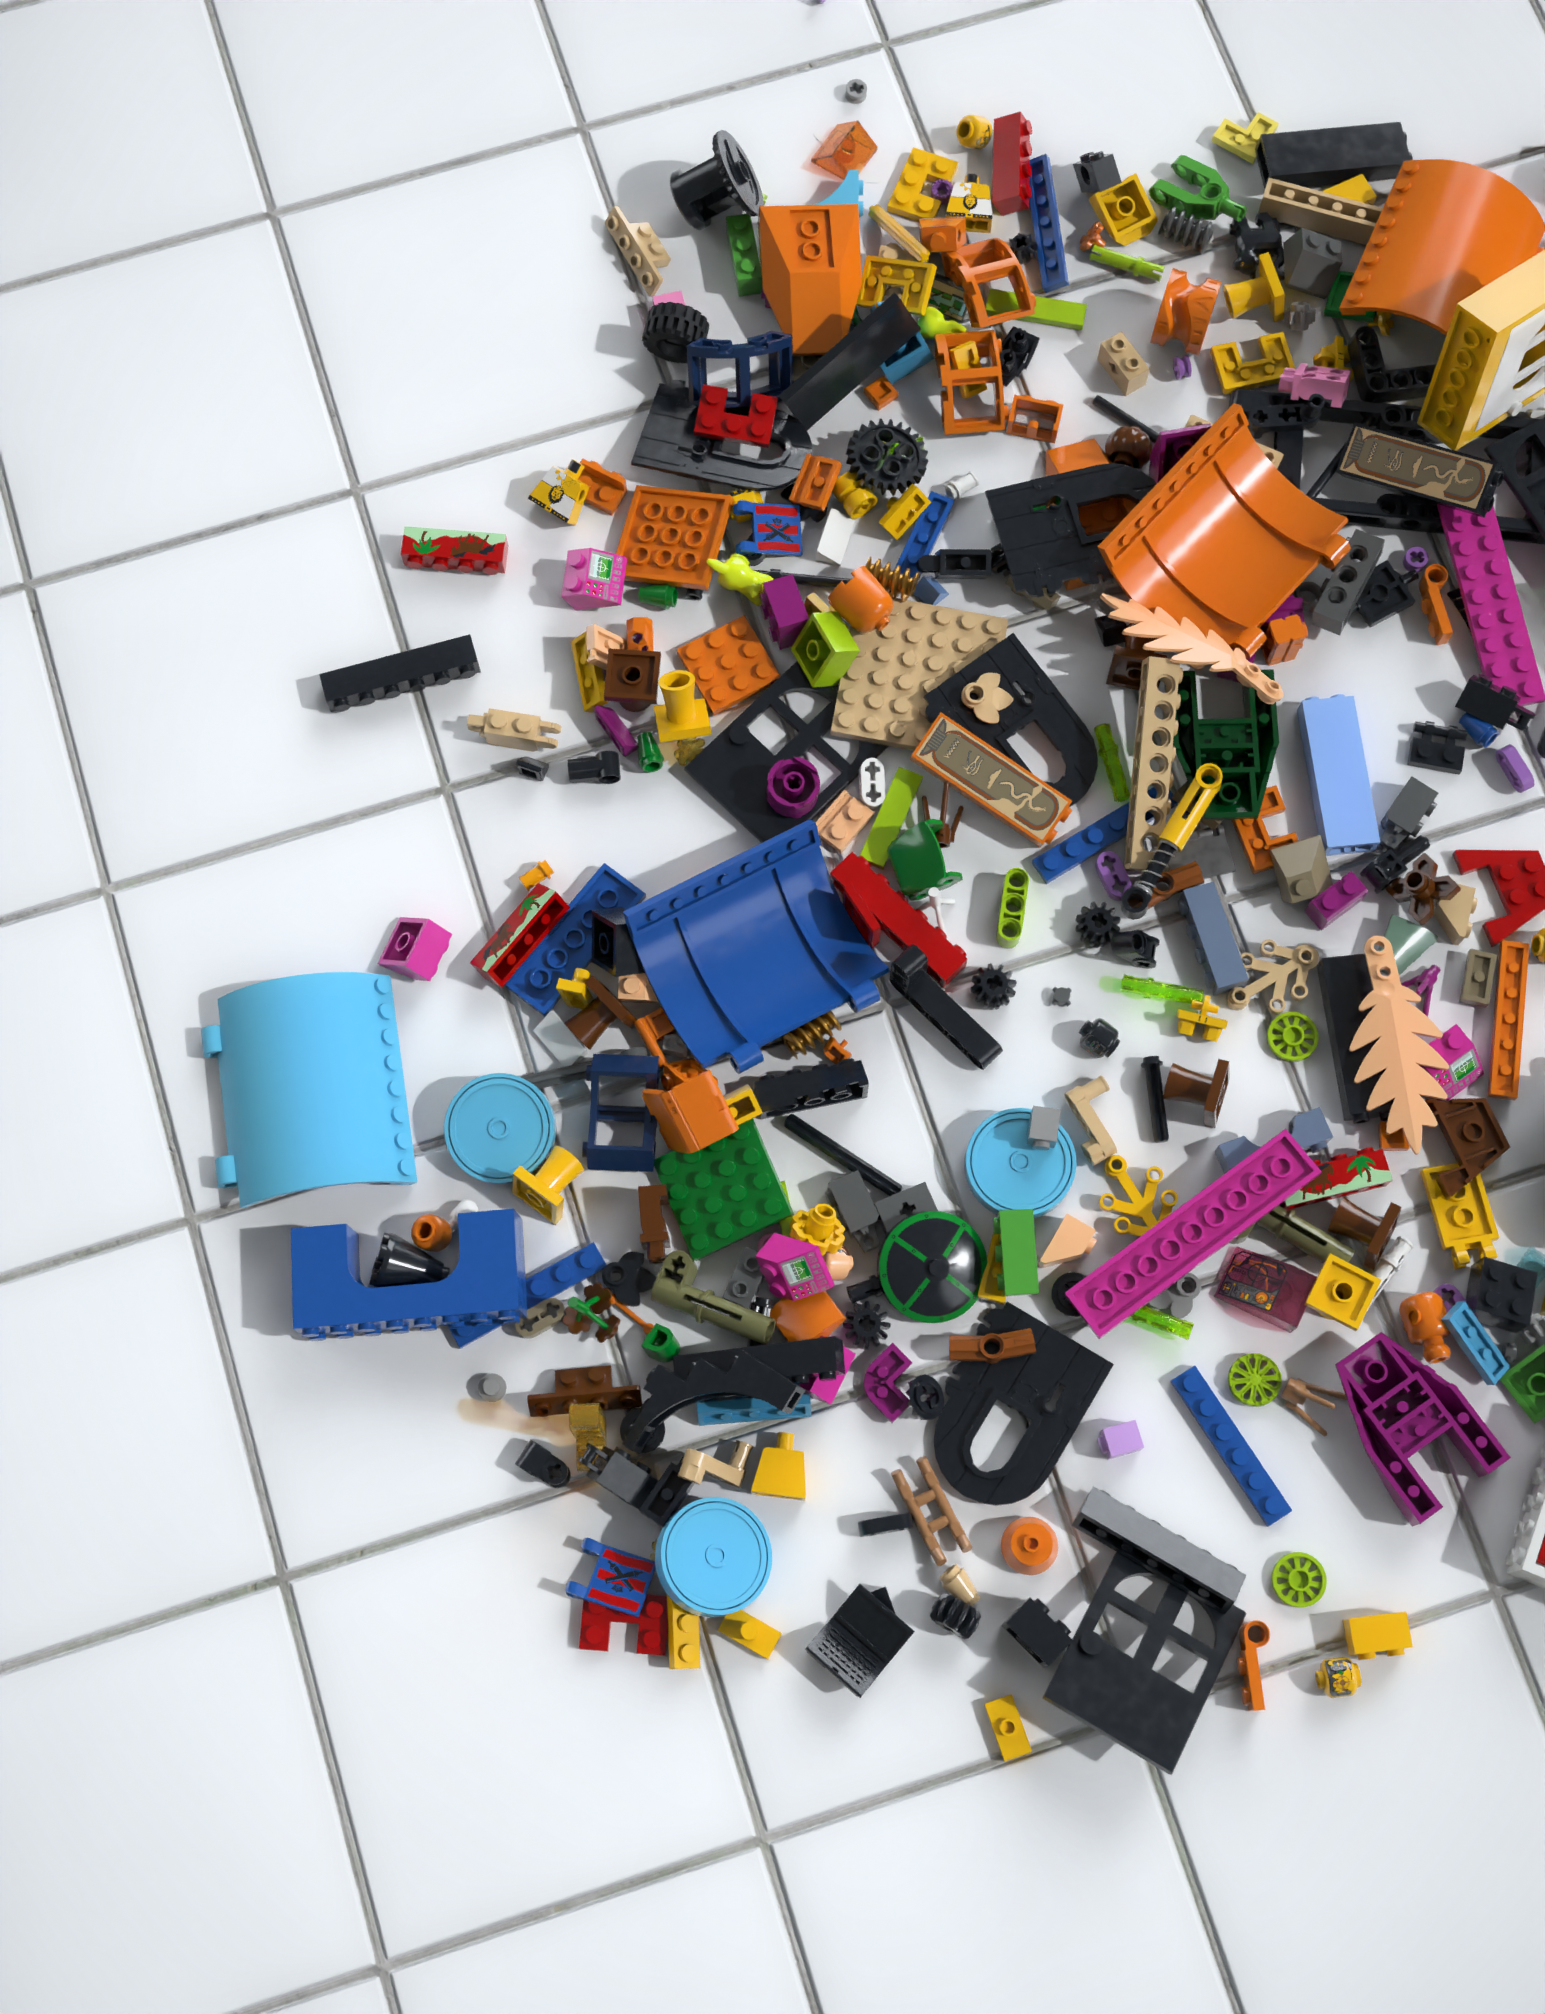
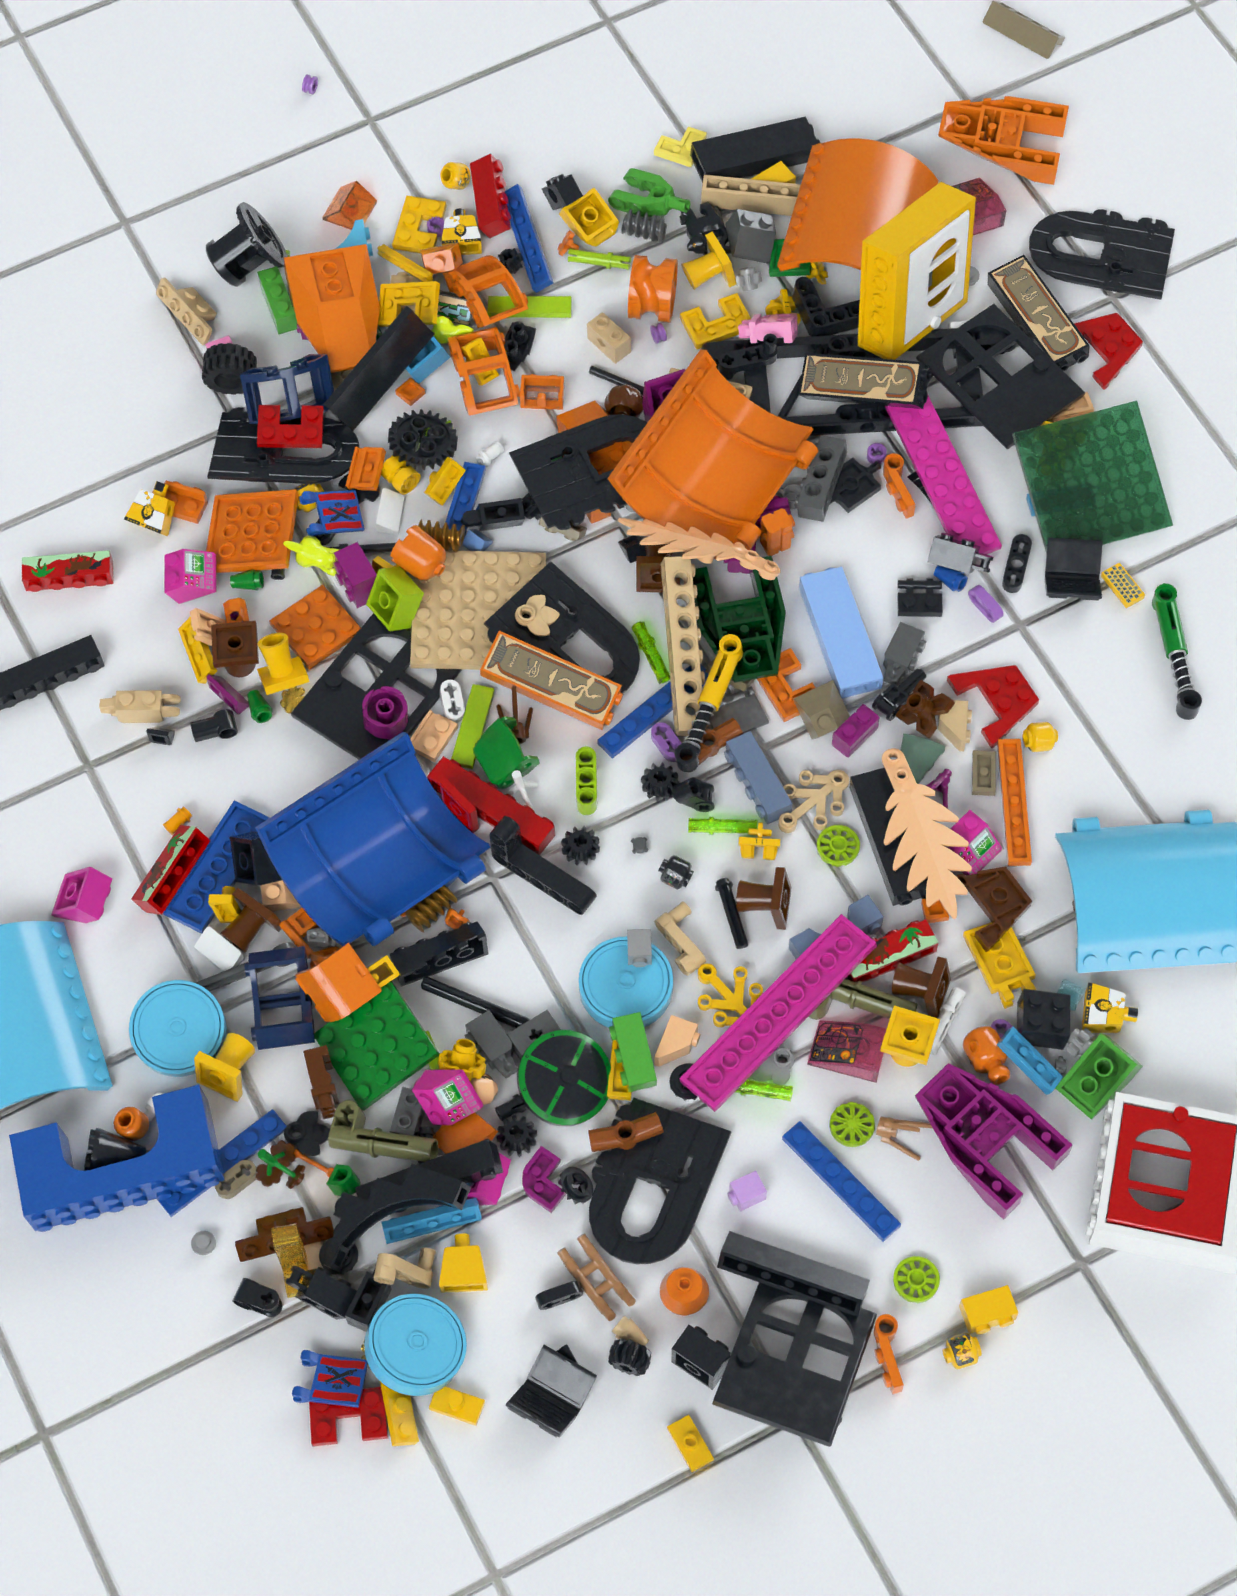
camera: 10 degrees left, 10 degrees down
light grey bush [845,79,867,104] -> none

